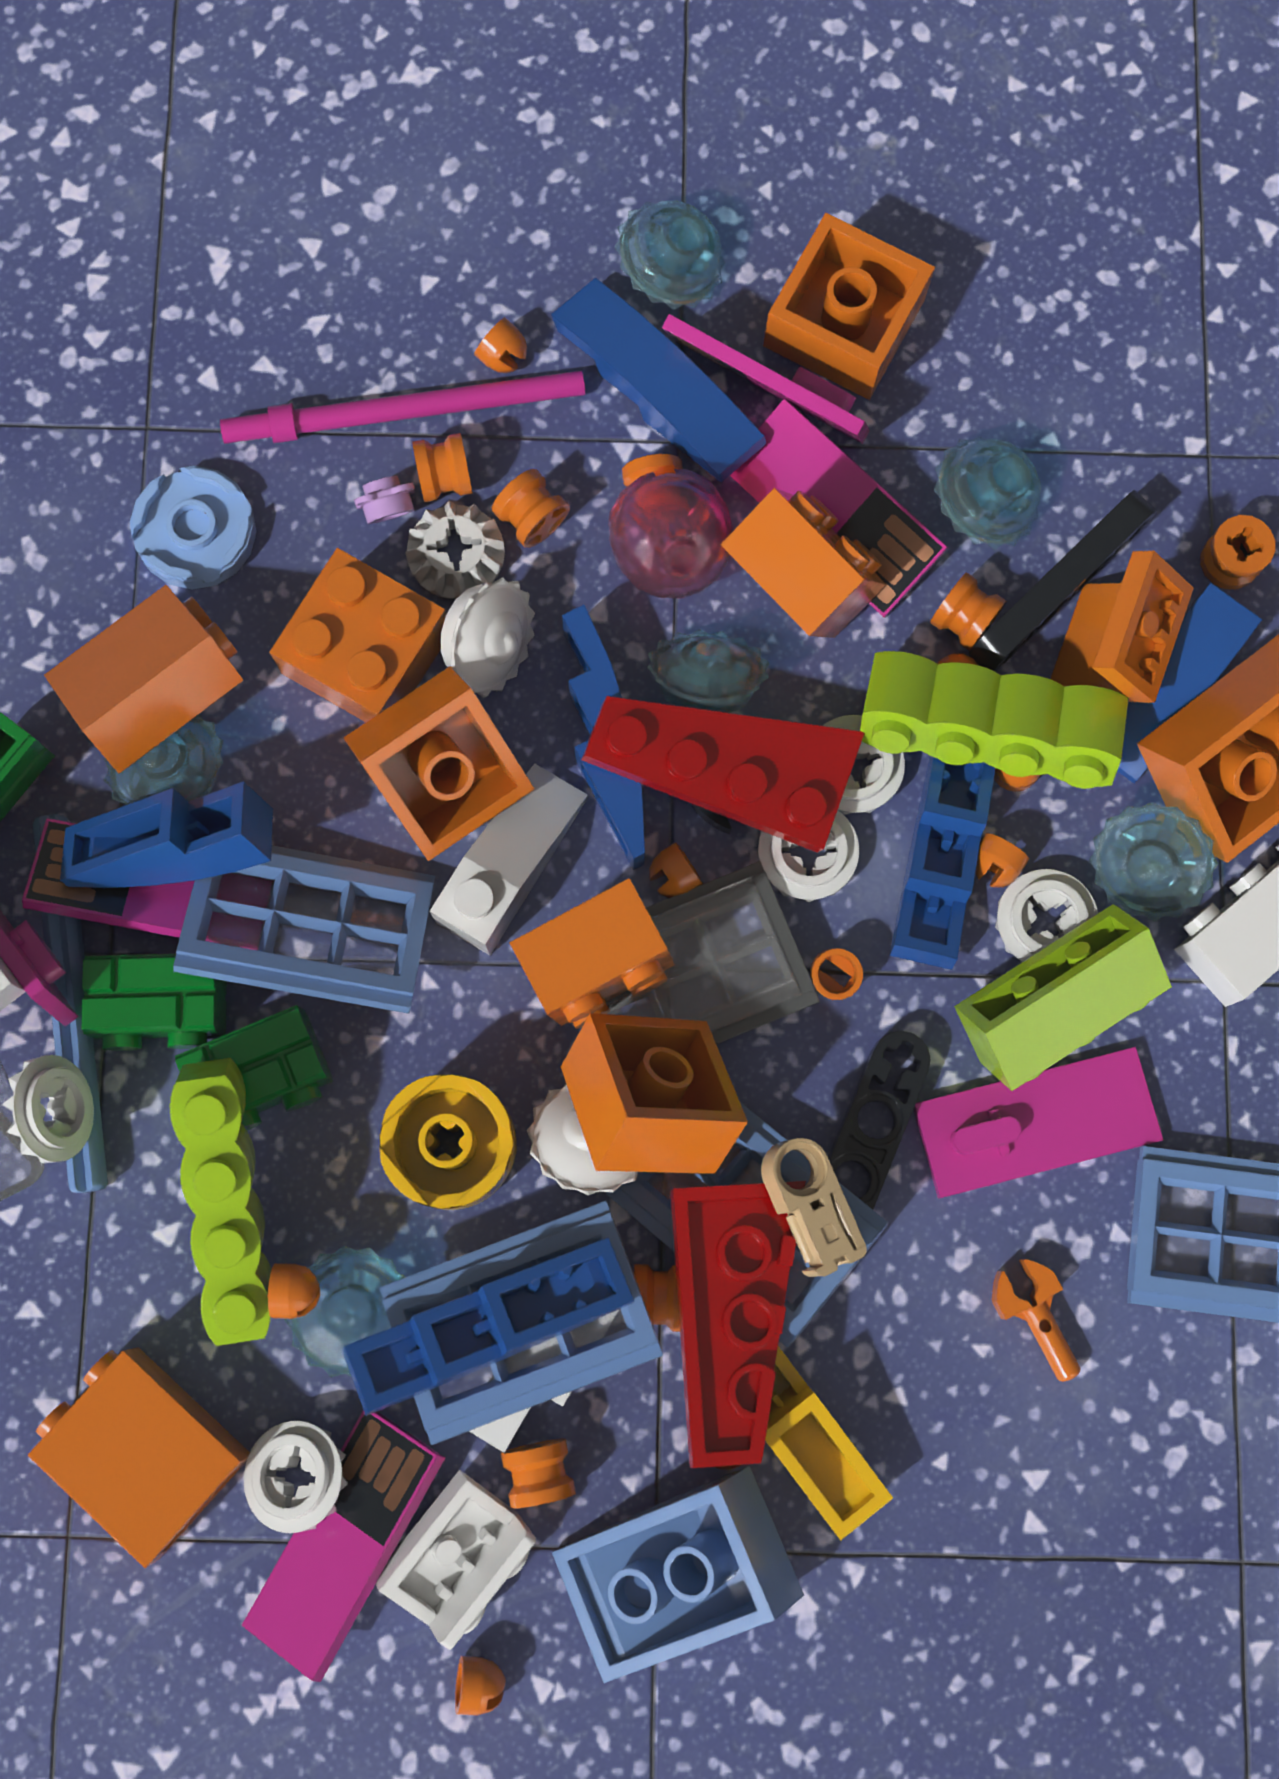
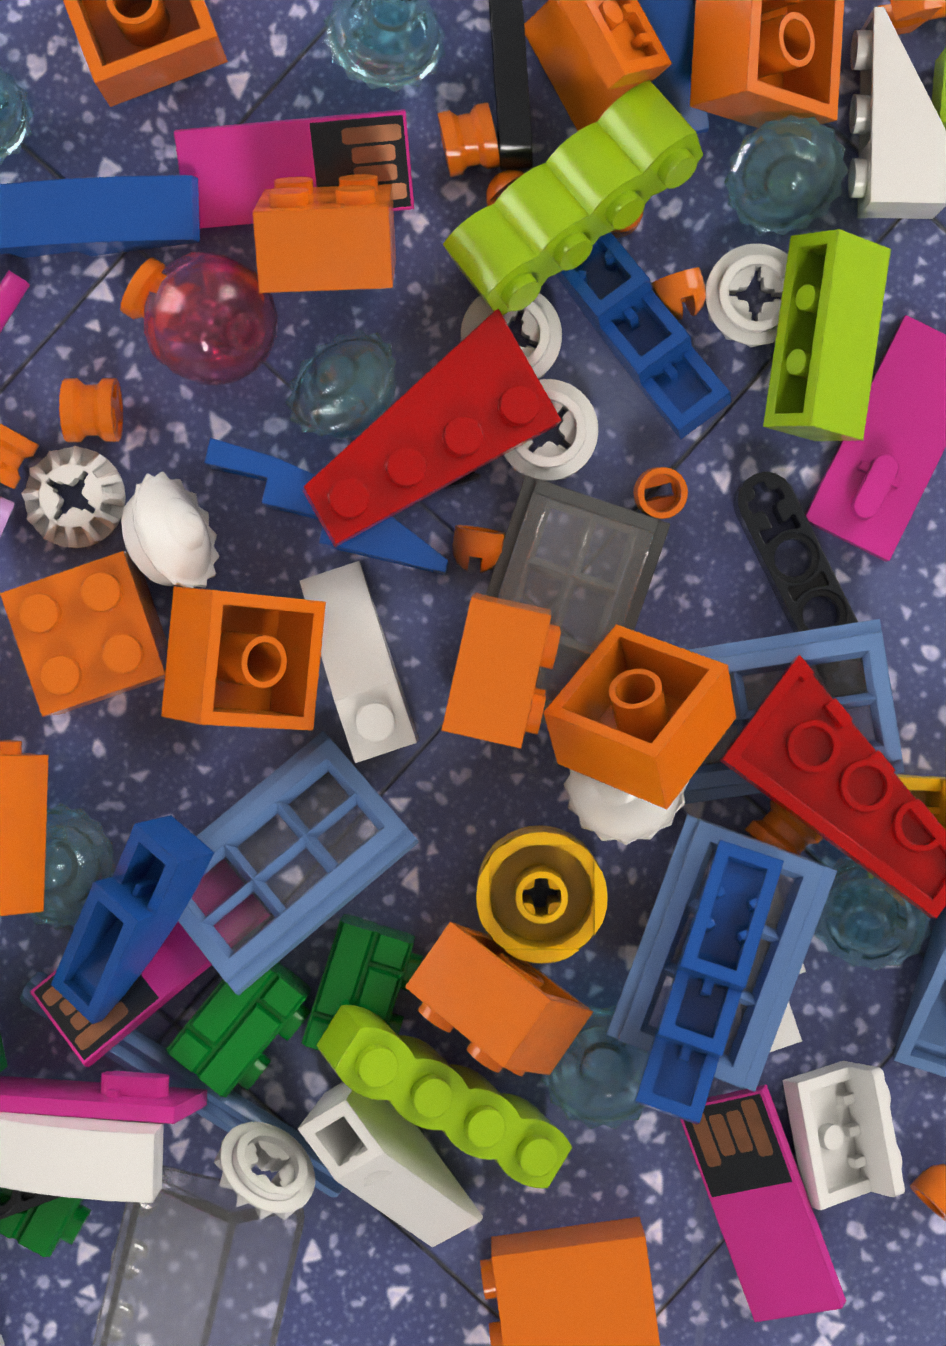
camera: 45 degrees left, 10 degrees up
white gear [244,1421,348,1533] -> none
orange hinge [268,1263,321,1319] -> none
orange wheel [501,1438,576,1509] -> none
dark pink piece [662,314,870,444] -> none
tan piece [761,1138,867,1277] -> none
none -> white slope [298,1082,483,1248]
none -> orange brick [405,922,593,1077]
none -> clear light blue piece [814,858,932,970]

